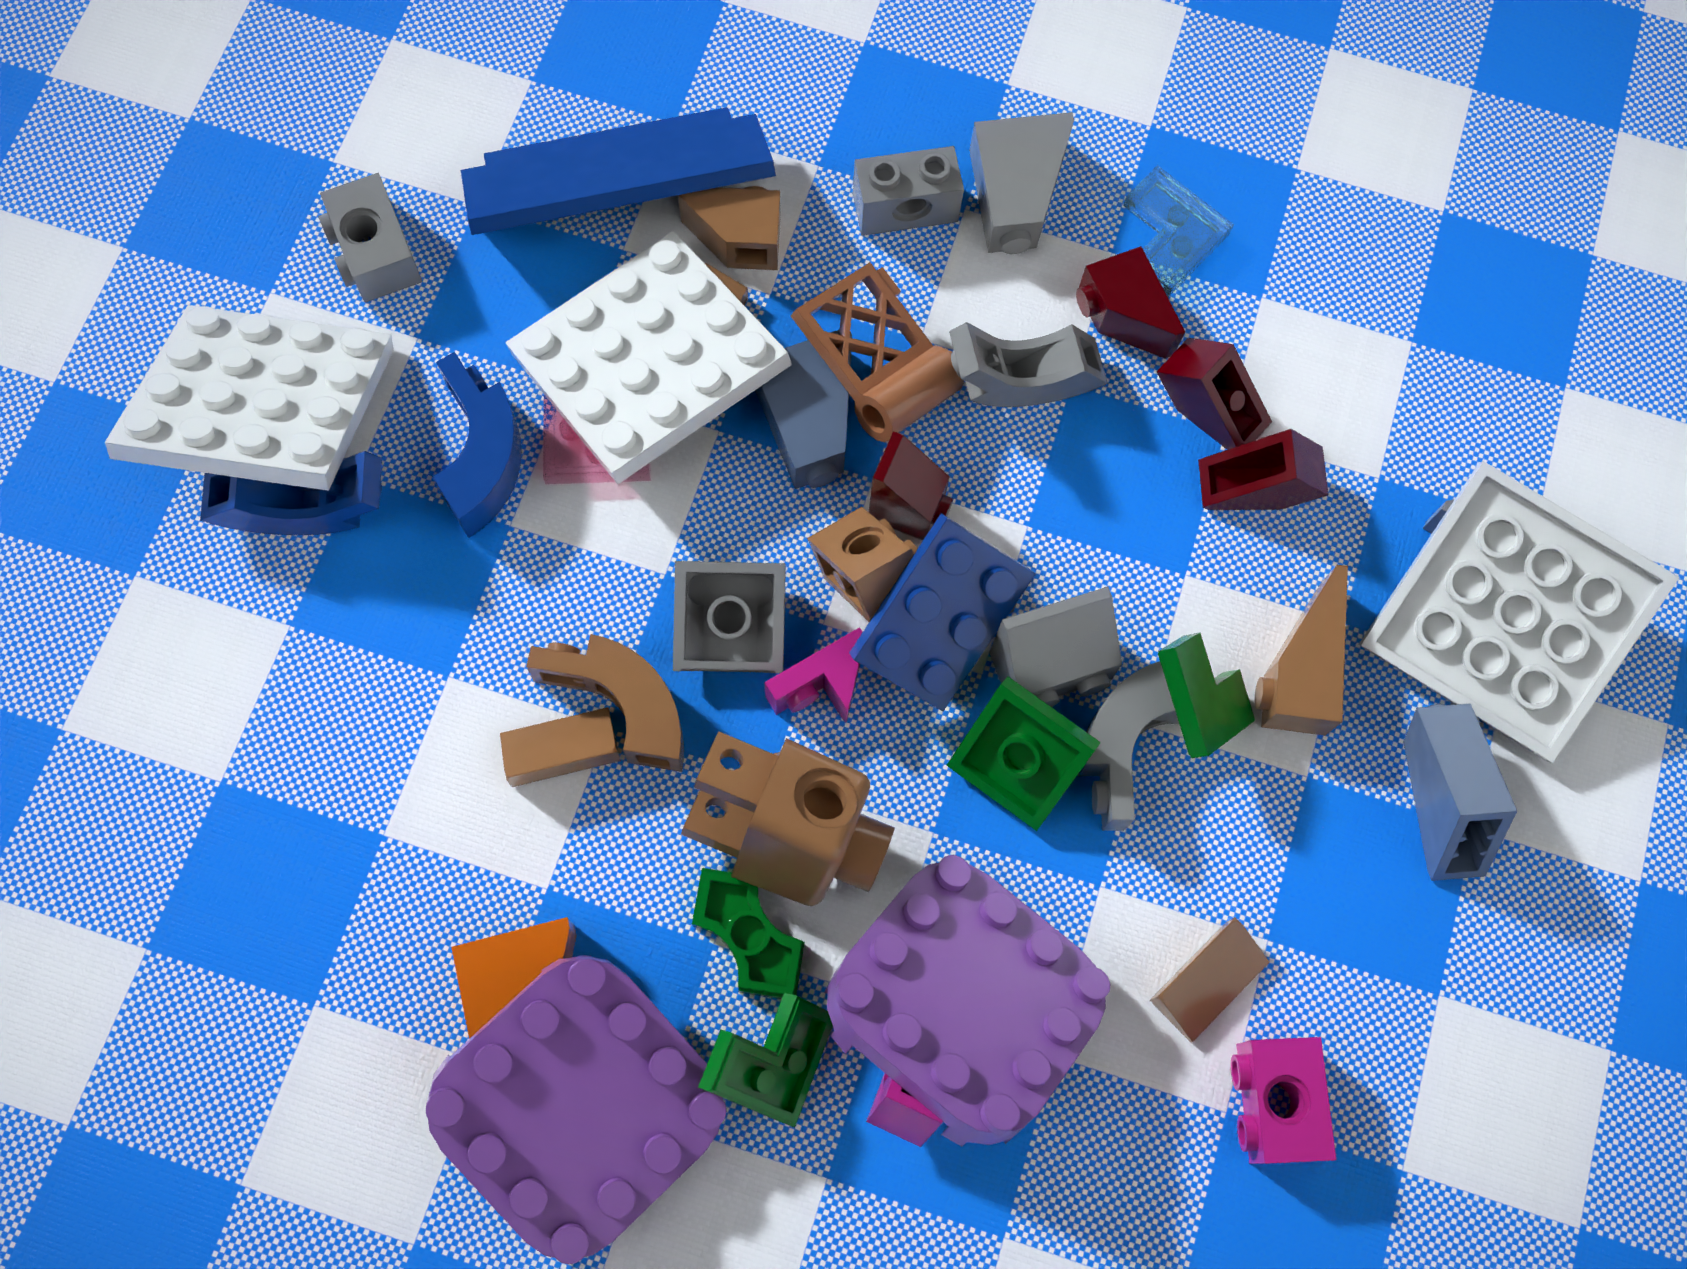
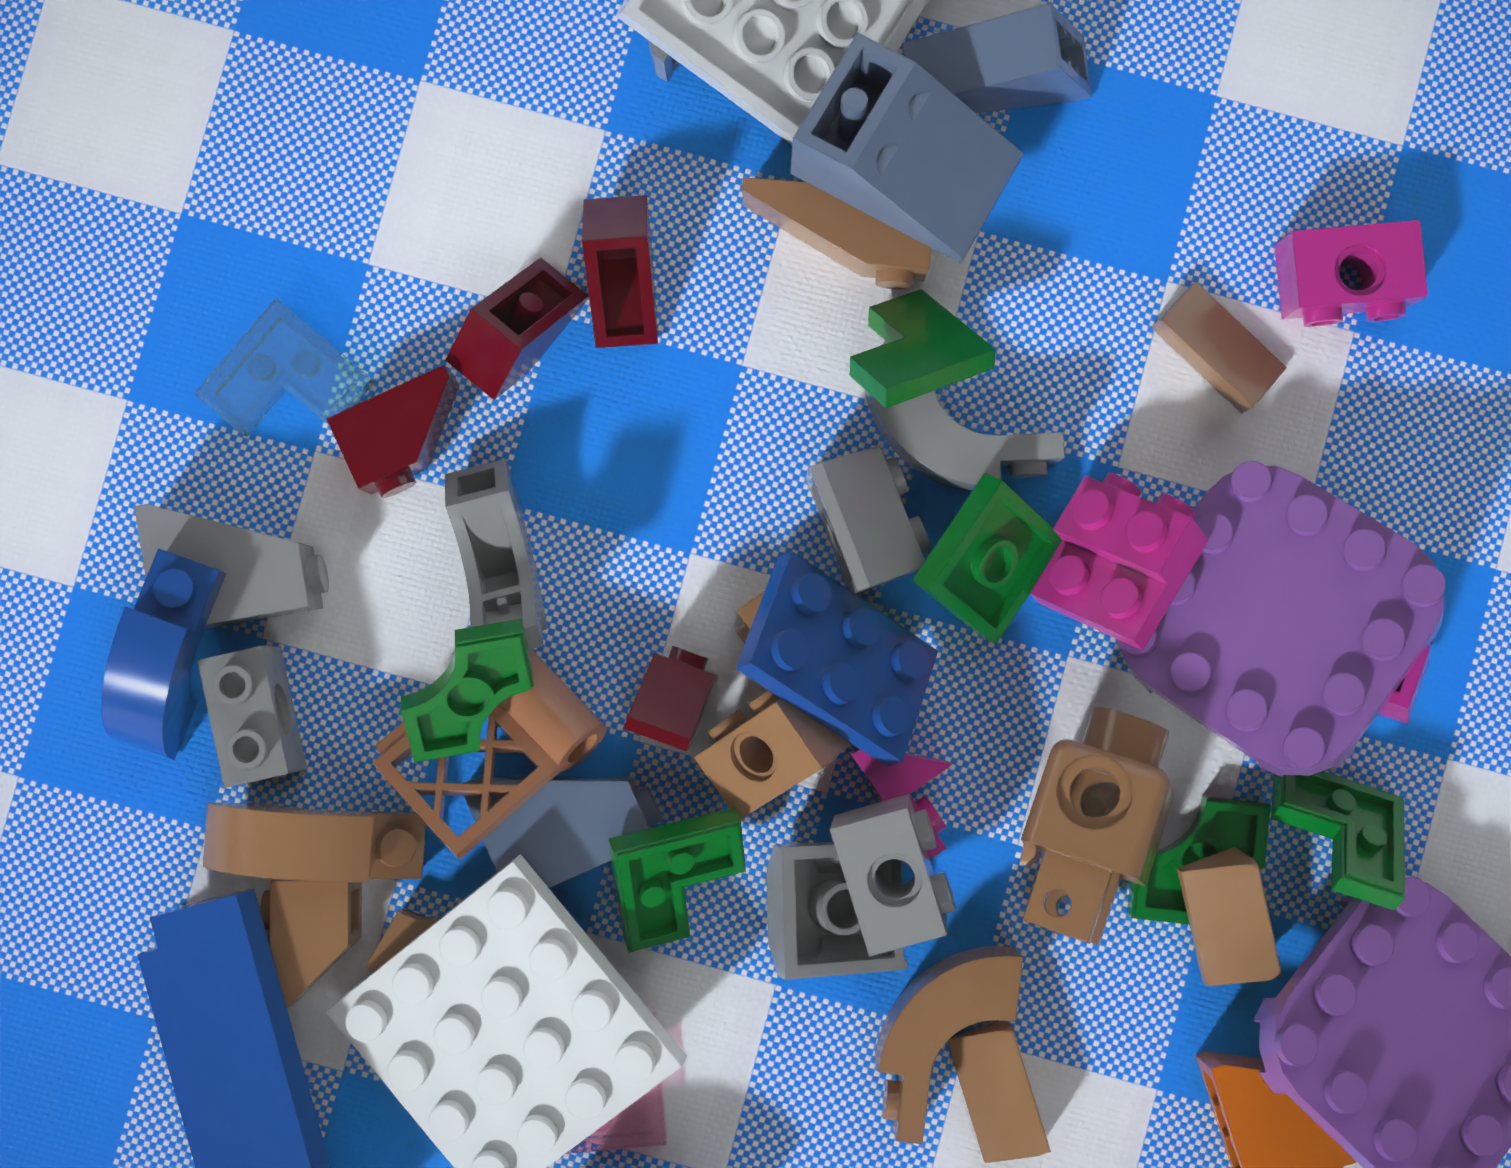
camera: 85 degrees left, 15 degrees up
none -> blue arch [101,548,226,760]
none -> medium nougat arch [203,802,426,882]
none -> green tile [401,618,534,763]
none -> green tile [608,807,746,953]
none -> sand blue slope [790,32,1024,263]
none -> light grey brick [830,794,956,957]
none -> dark pink plate [1030,473,1209,651]
none -> medium nougat slope [1177,847,1282,986]

